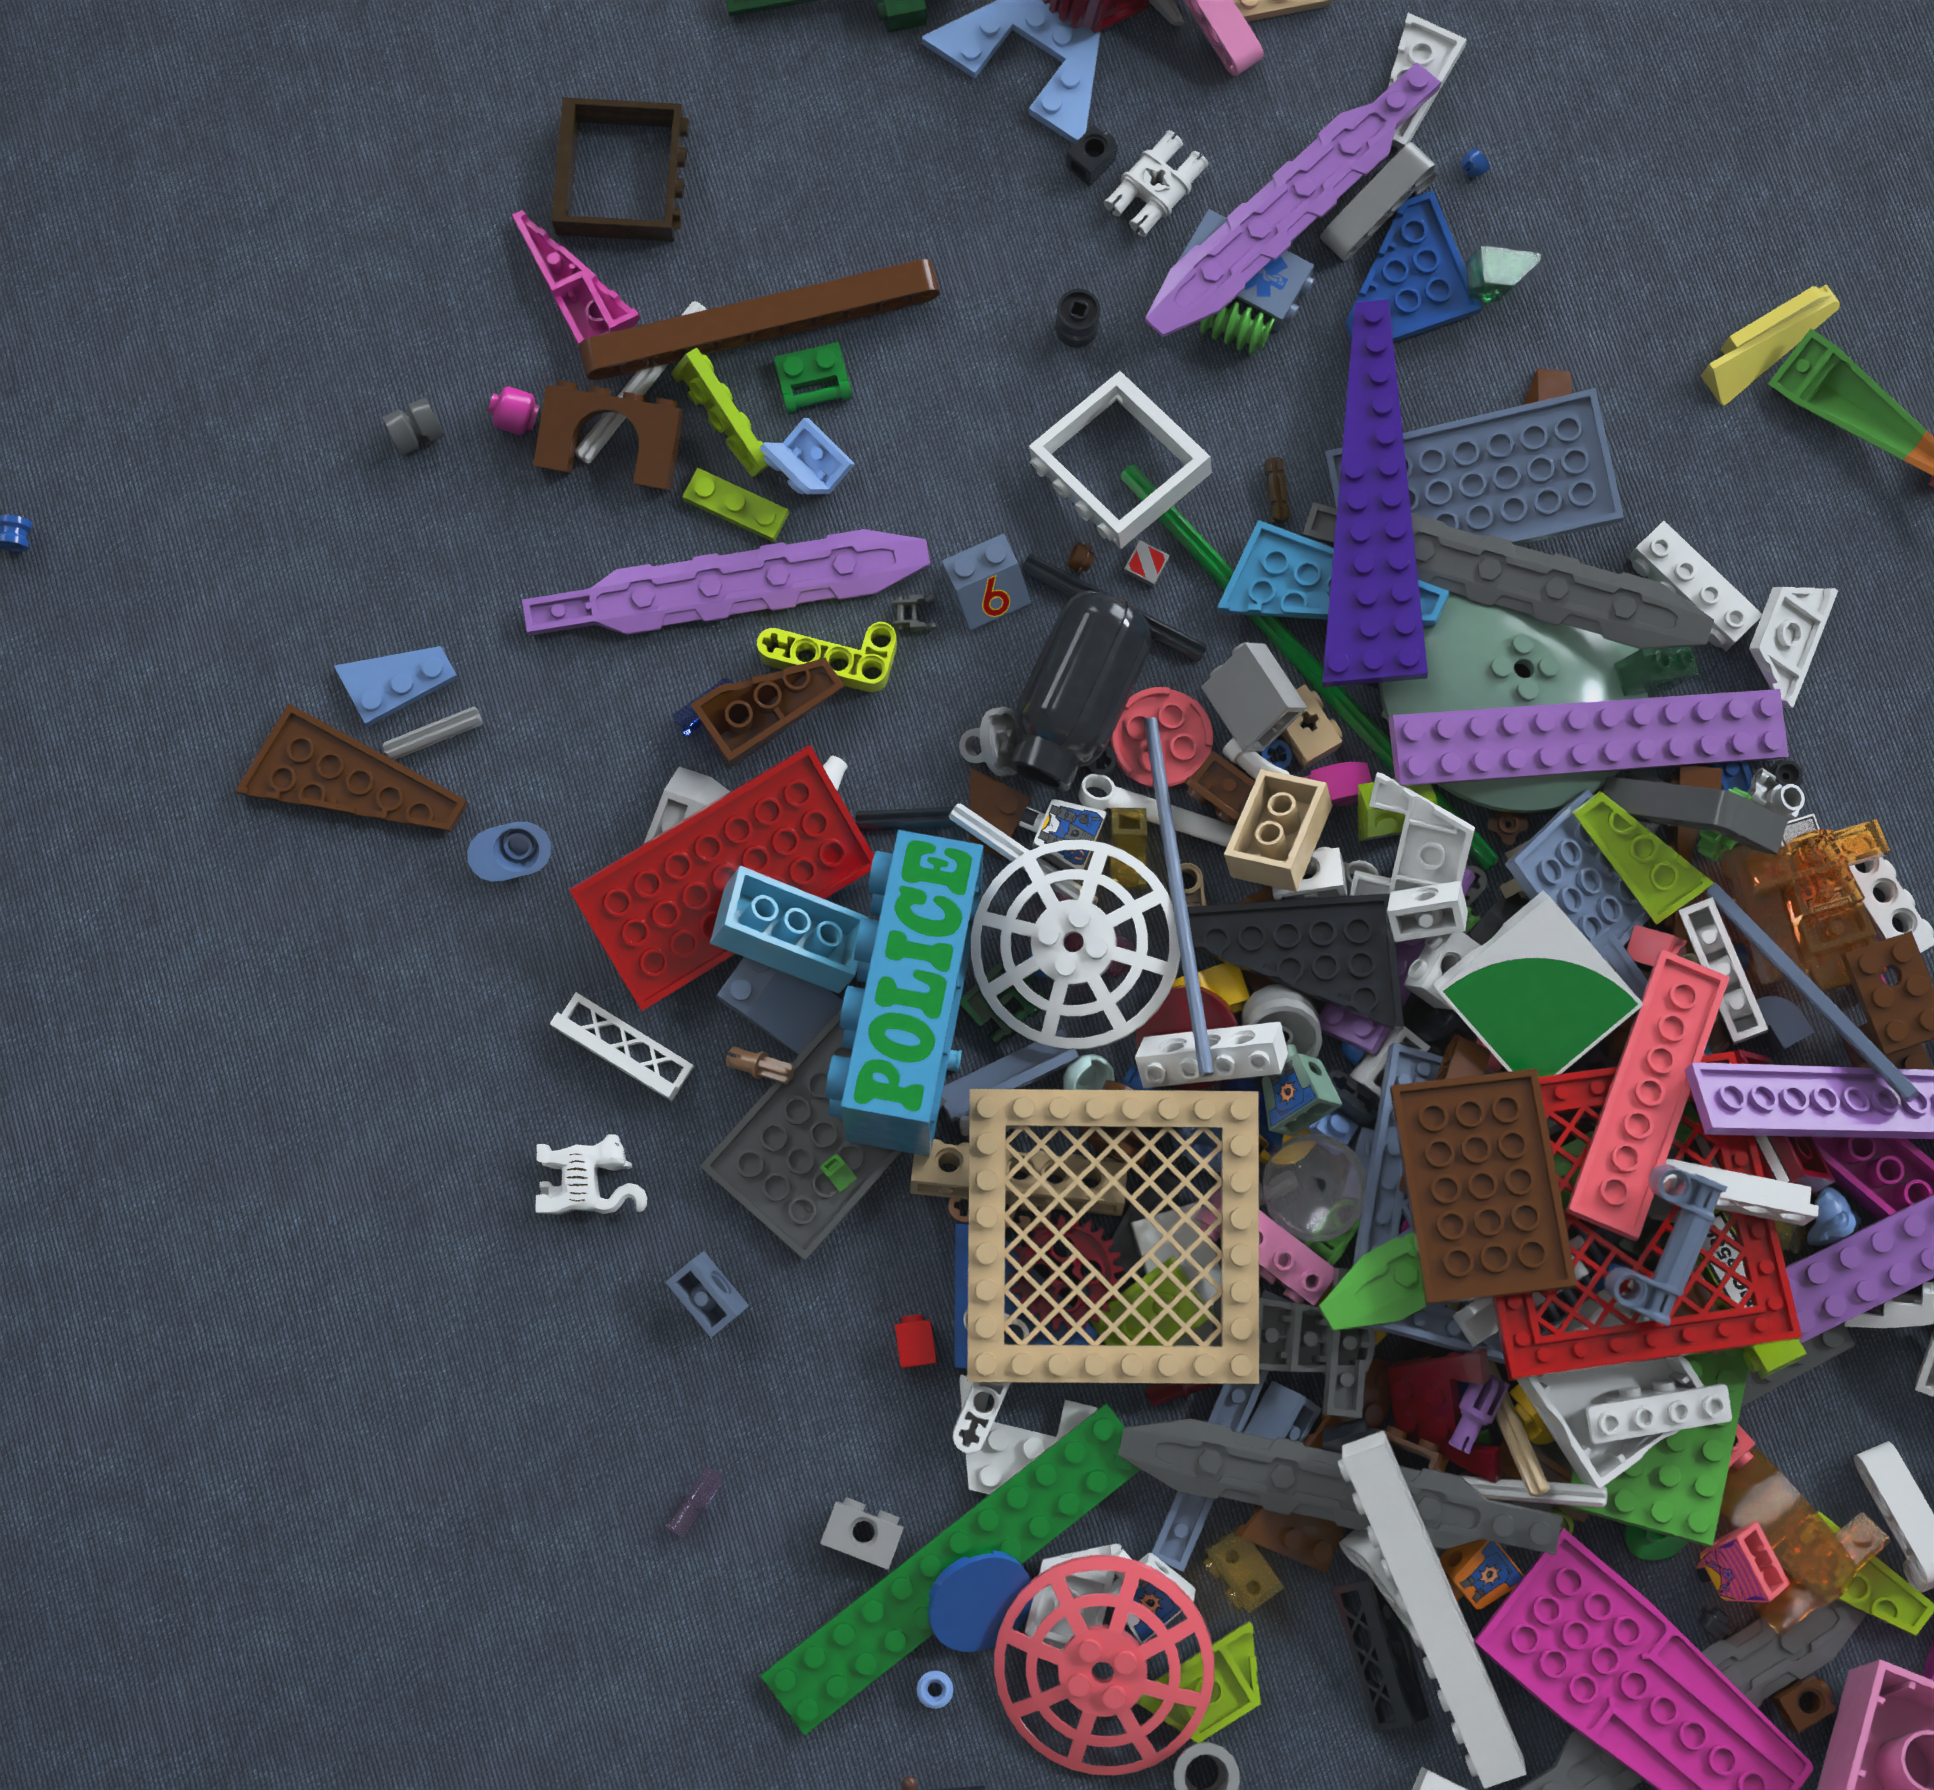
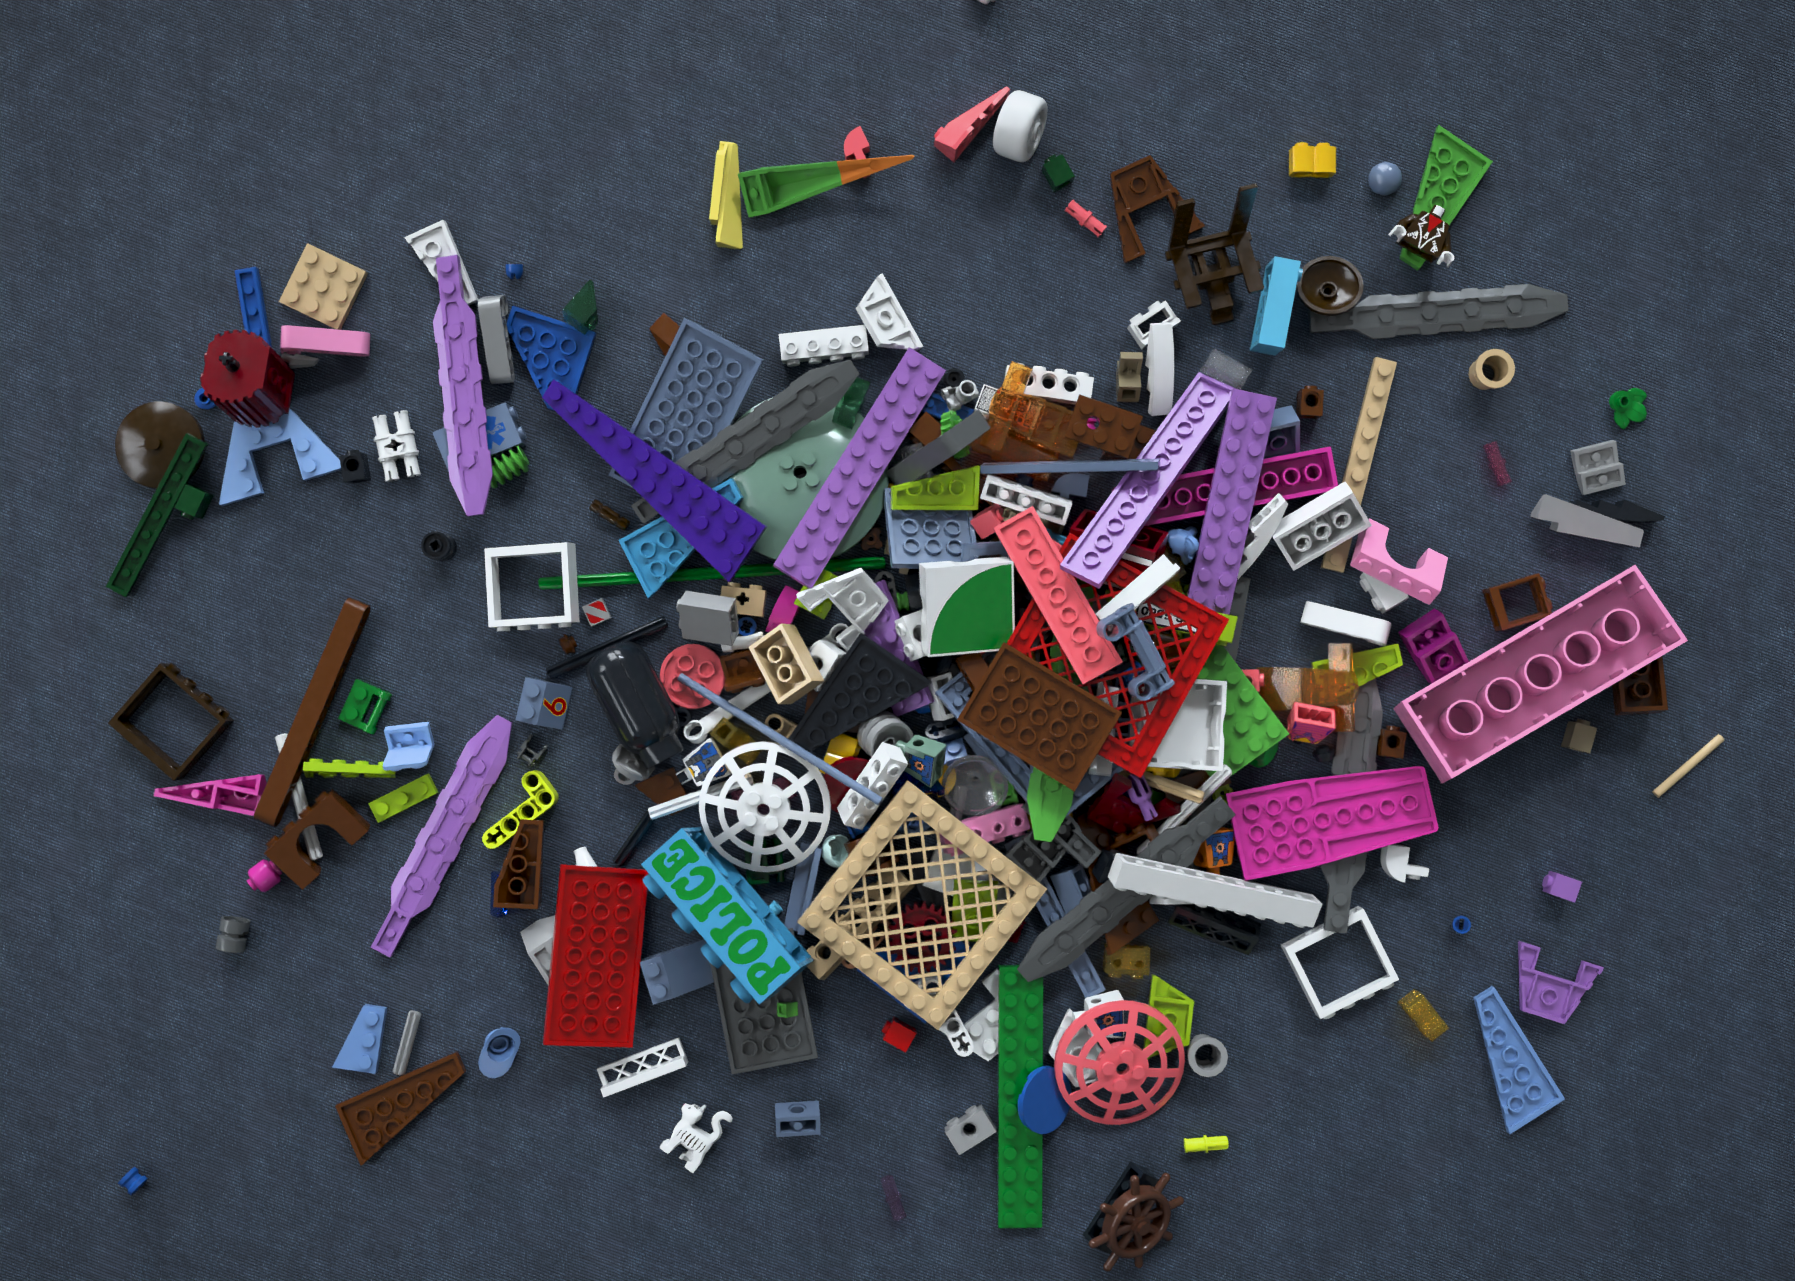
camera: 50 degrees left, 10 degrees up
medium azure brick [710,866,869,993] -> none
medium nougat axle [726,1046,795,1084] -> none
light blue plate [917,1670,953,1709] -> none
white brick [1387,881,1468,942] -> none
white bracket [1586,1380,1732,1444] -> none

